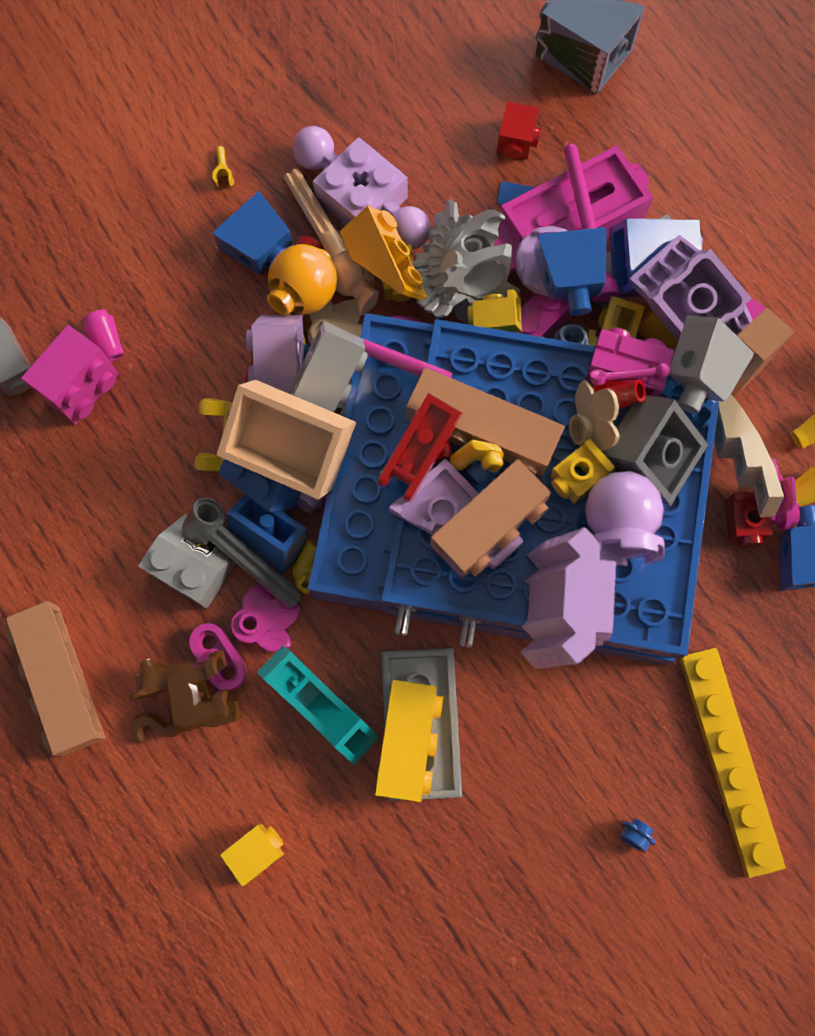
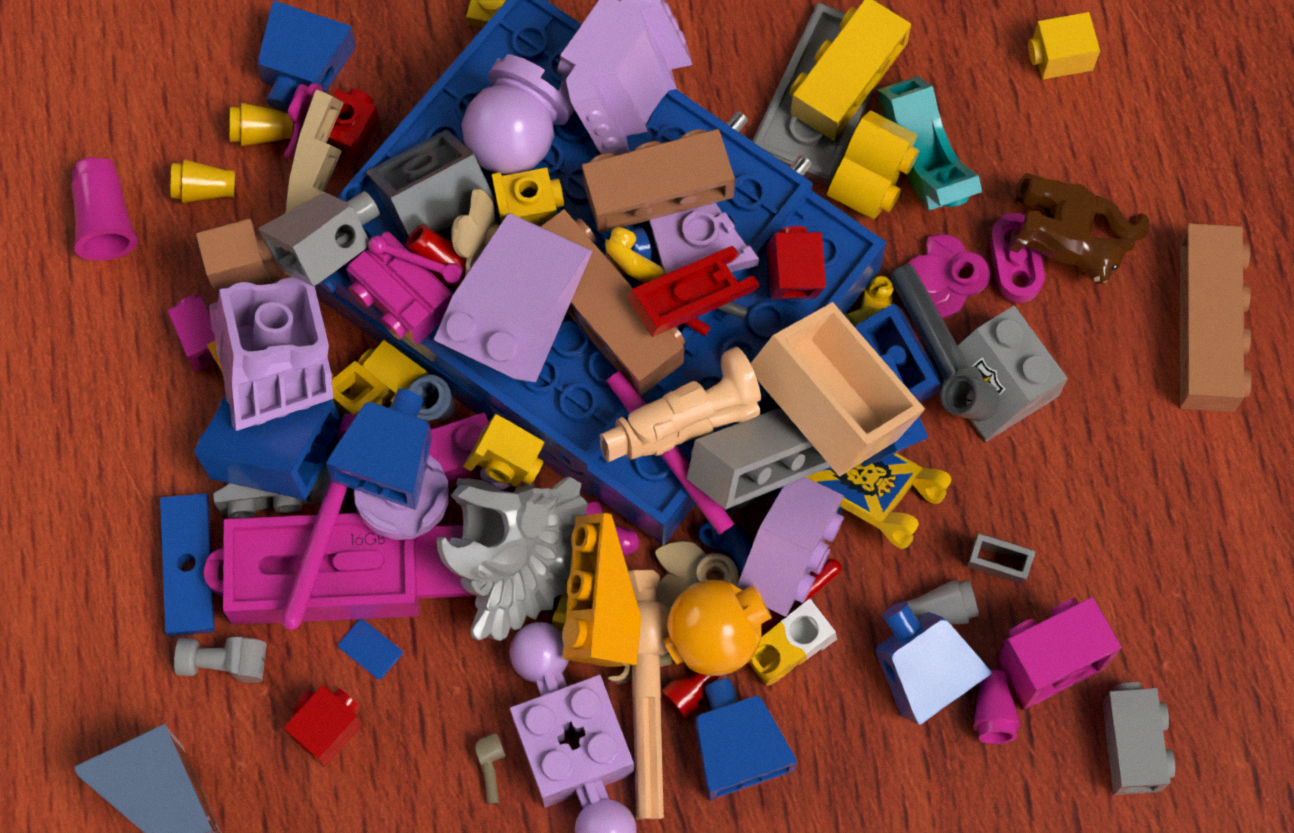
camera: 155 degrees left, 5 degrees down
none -> blue tile [160,493,216,637]
none -> light grey leg [174,637,267,683]
none -> lavender slope [434,213,593,382]
none -> dark tan hand [475,734,506,804]
none -> light nougat piece [600,347,761,462]
none -> leg [748,598,837,686]
none -> red brick [766,226,826,300]
none -> yellow brick [827,110,919,220]
none -> torso [876,601,992,725]
none -> light grey cone [907,578,979,624]
none -> light grey piece [966,533,1036,584]

